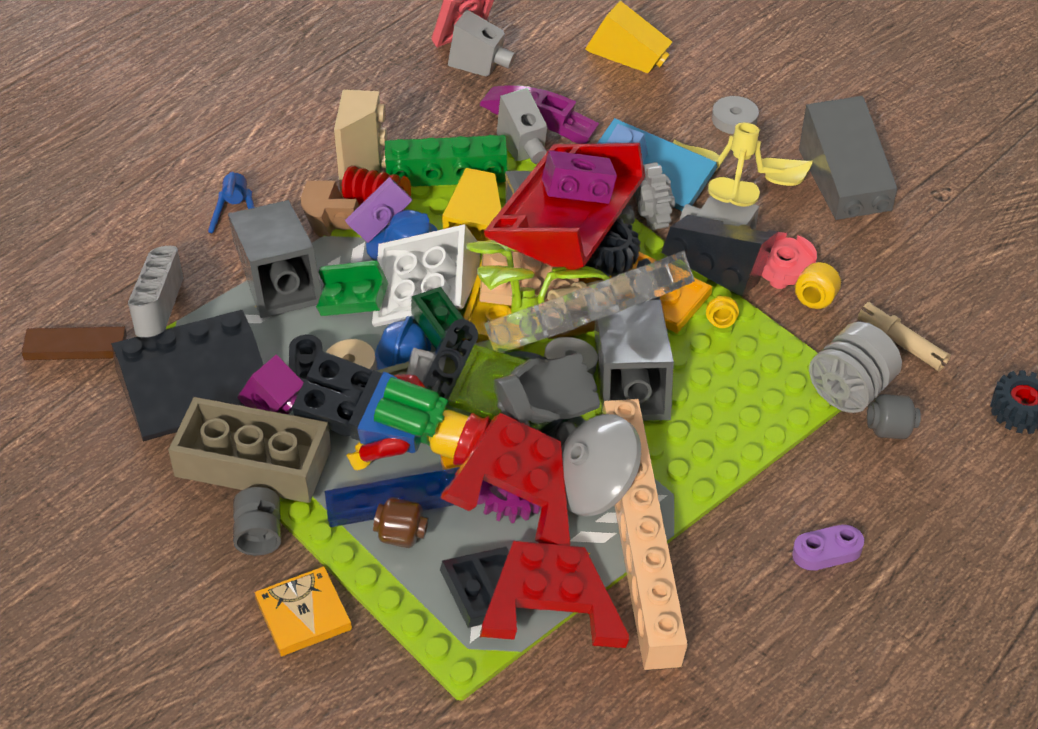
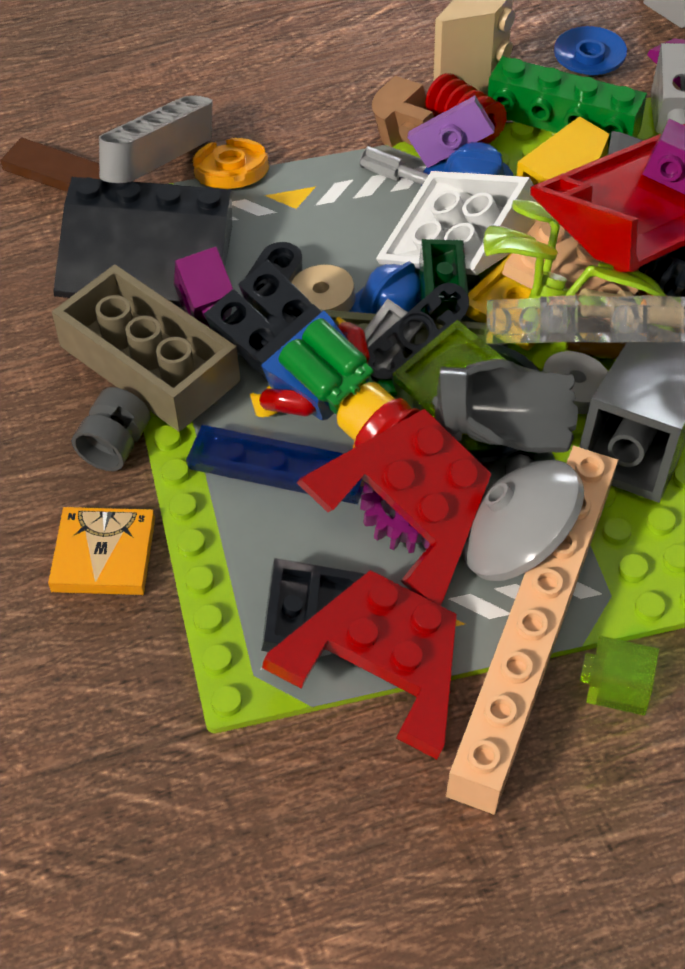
camera: 30 degrees right, 5 degrees up
blue plant [208,172,255,233] -> none
dark grey slope [228,200,322,318] -> none
green bracket [316,261,389,316] -> none
reddish brown head [373,497,429,548] -> none
none -> light orange tile [193,138,269,189]
none -> light grey axle [360,146,428,185]
none -> blue dish [554,26,627,75]
none -> clear neon green brick [580,636,659,716]

